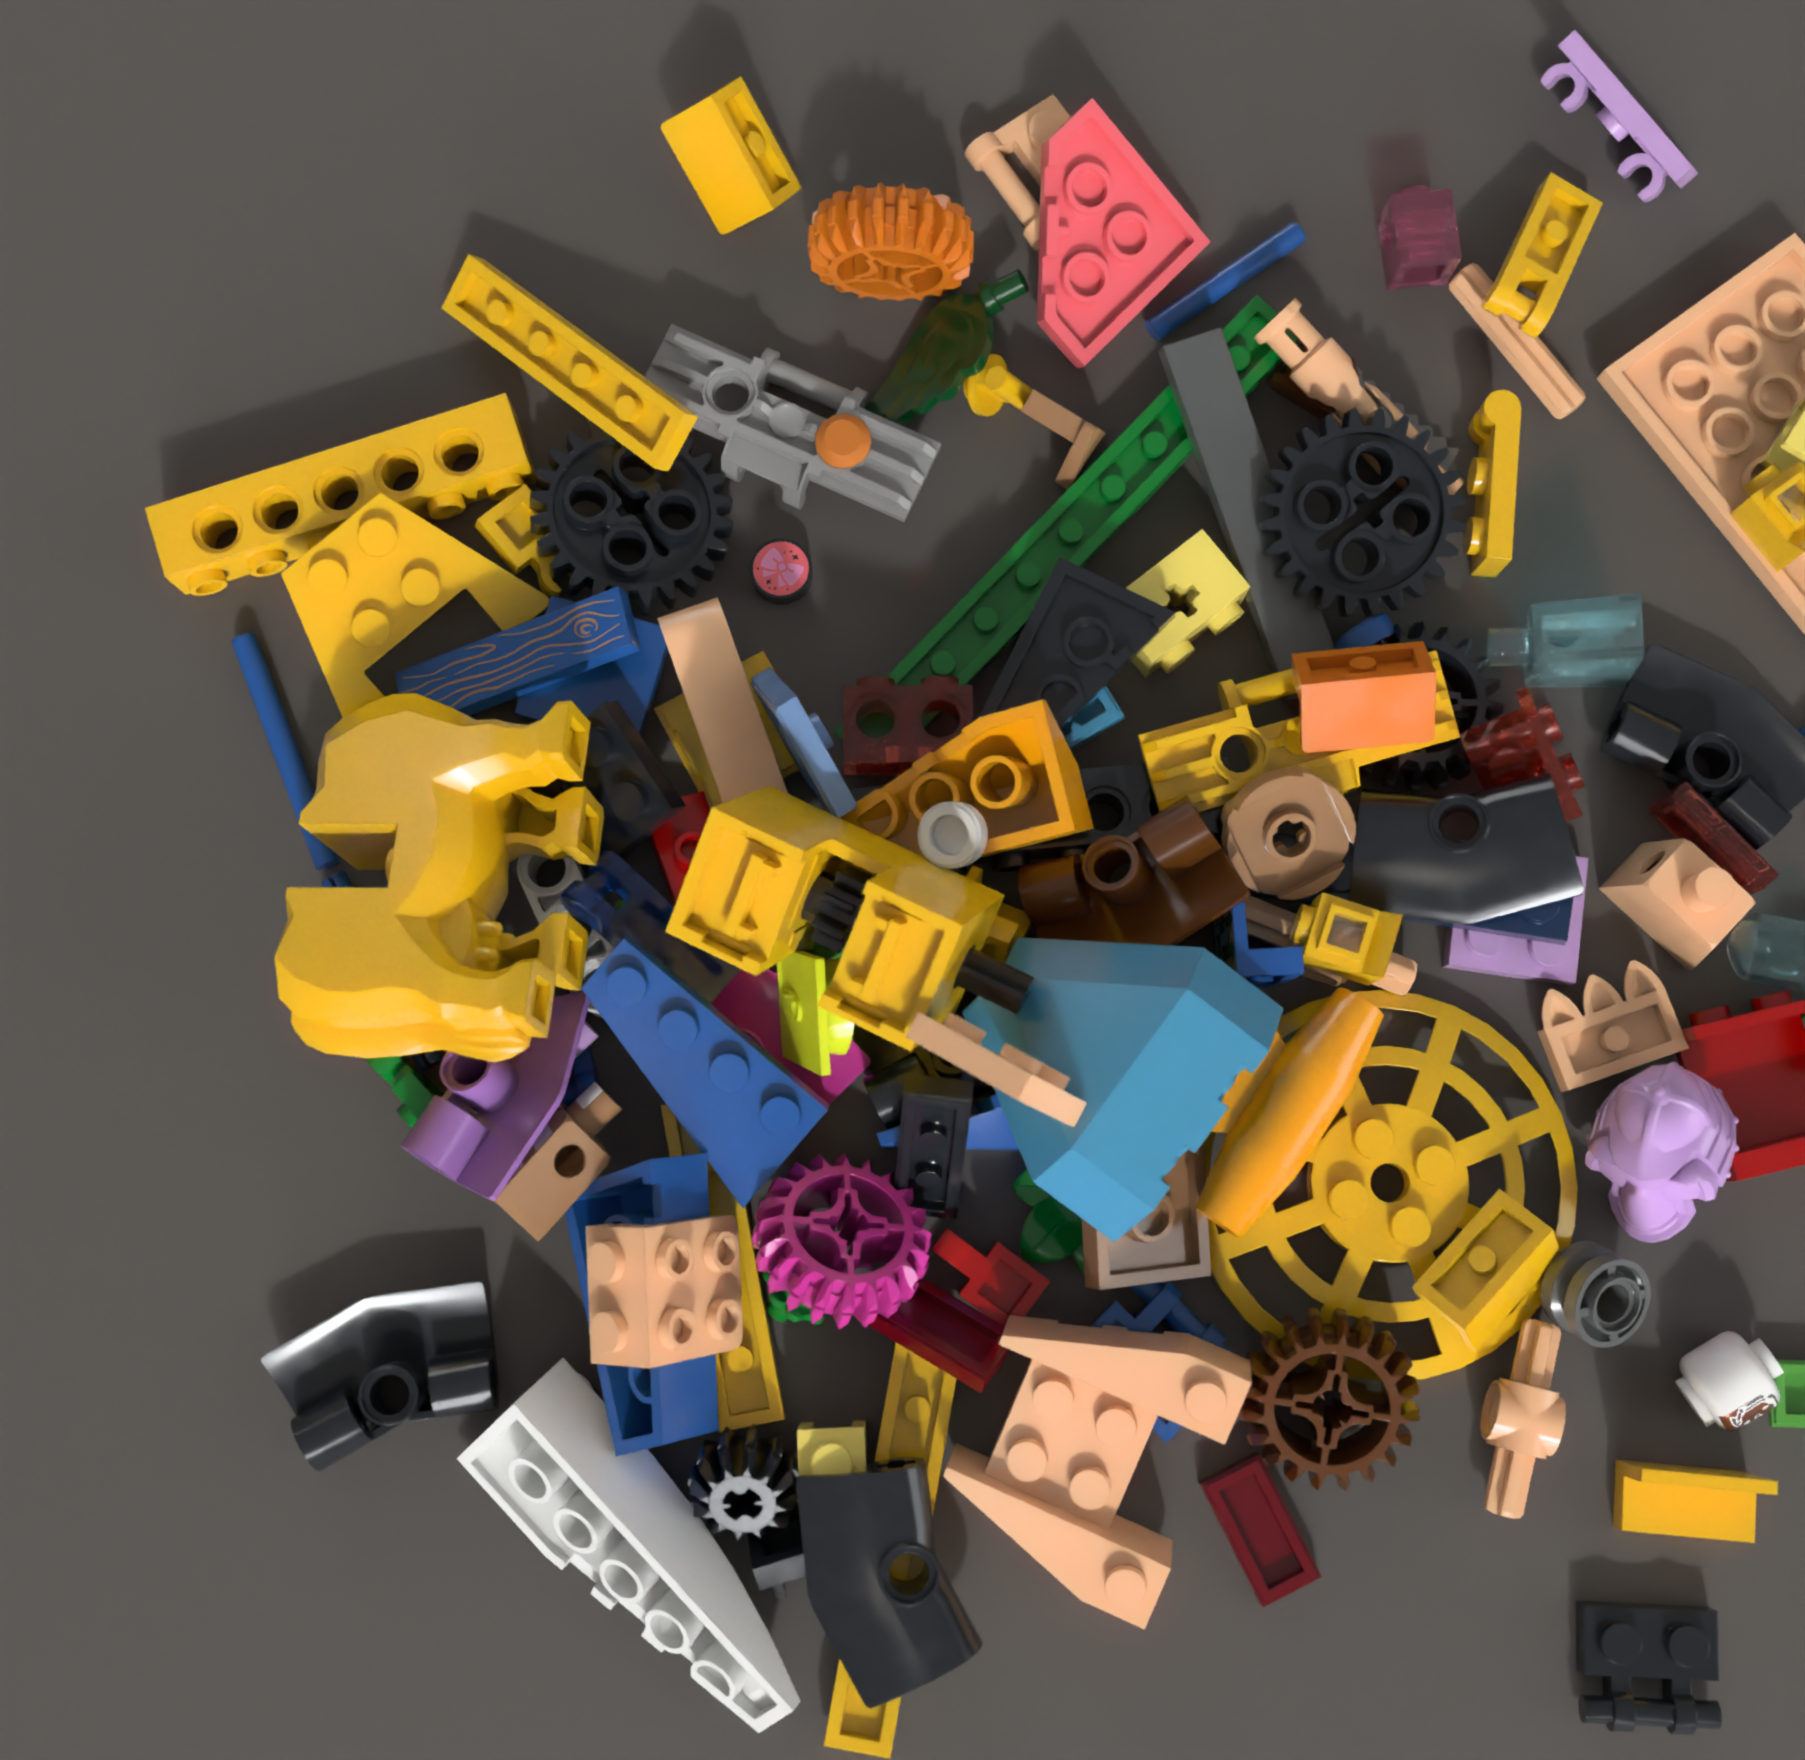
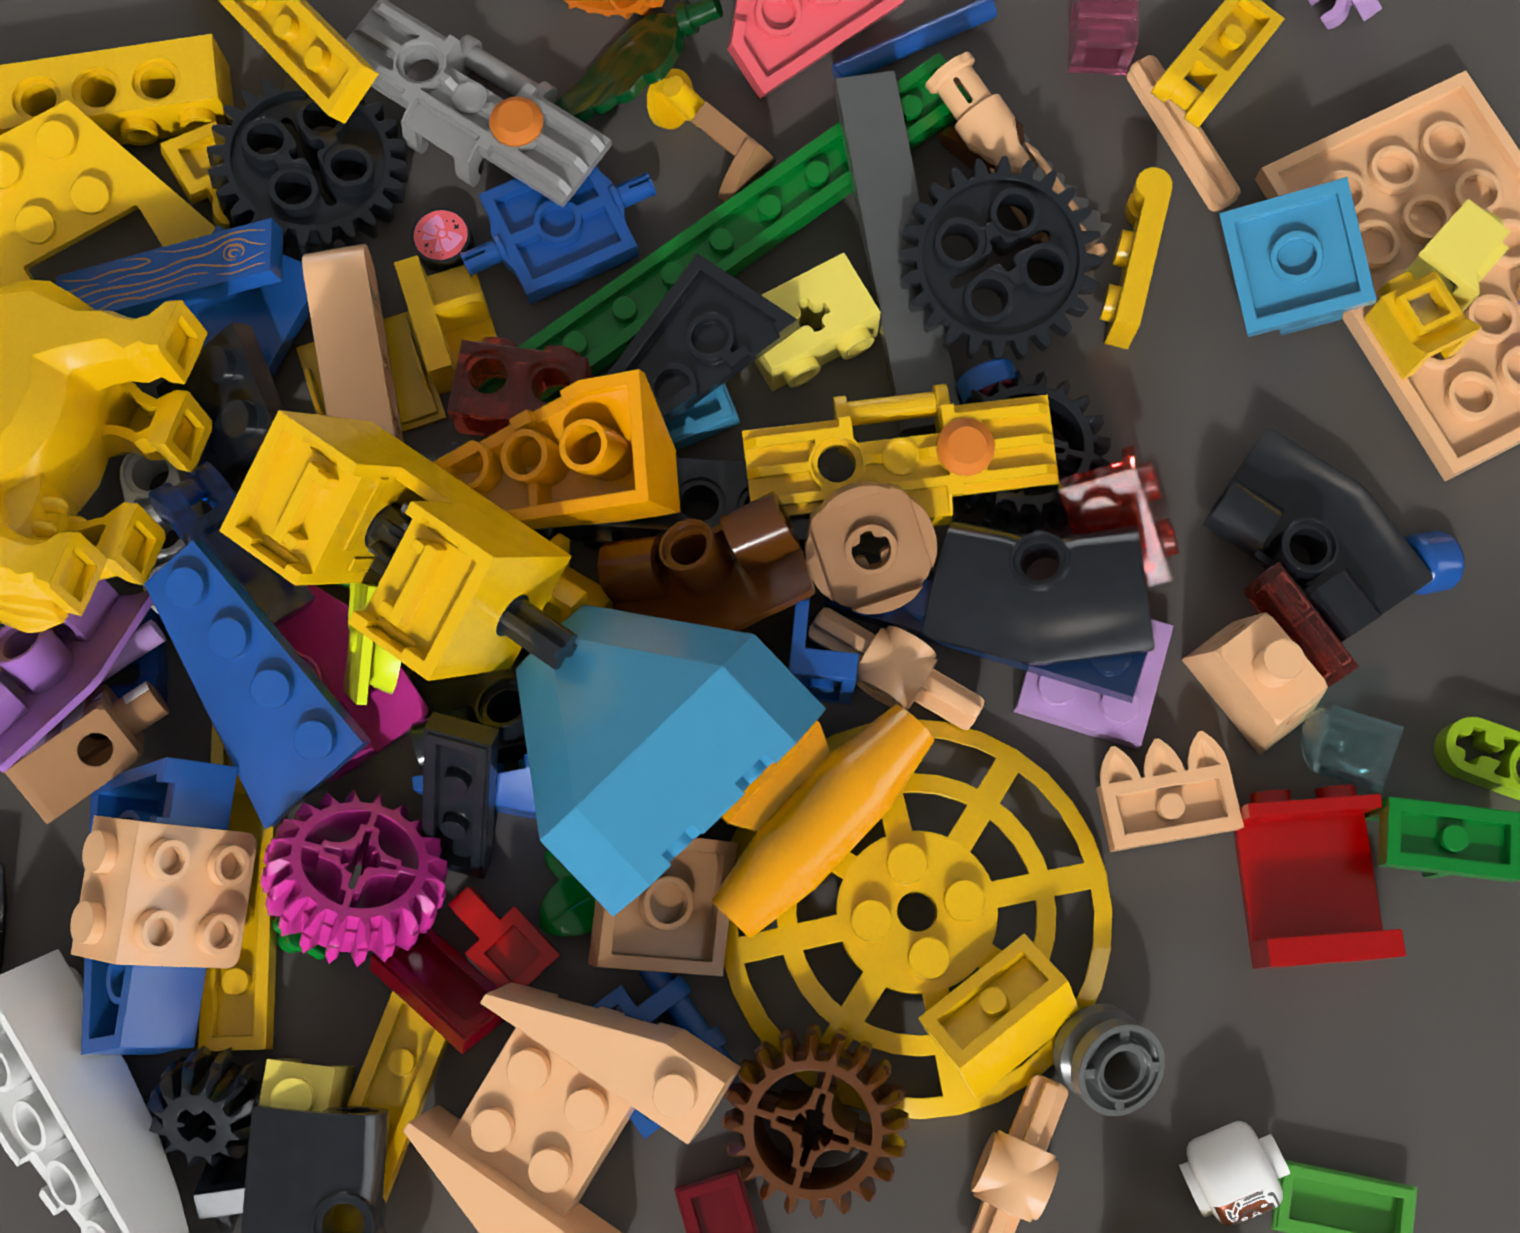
camera: 10 degrees right, 5 degrees down
medium blue plate [750,667,858,818] -> none
light nougat plate [905,1012,1087,1128] -> none
white tile [917,801,988,869] -> none
yellow window [1290,892,1403,986] -> none
orange panel [1292,641,1436,753] -> none
clear light blue torso [1487,594,1644,687] -> none
lavender head [1585,1062,1739,1243] -> none
none -> yellow panel [394,255,504,395]
none -> blue plate [459,165,656,305]
none -> dark azure panel [1219,177,1377,337]

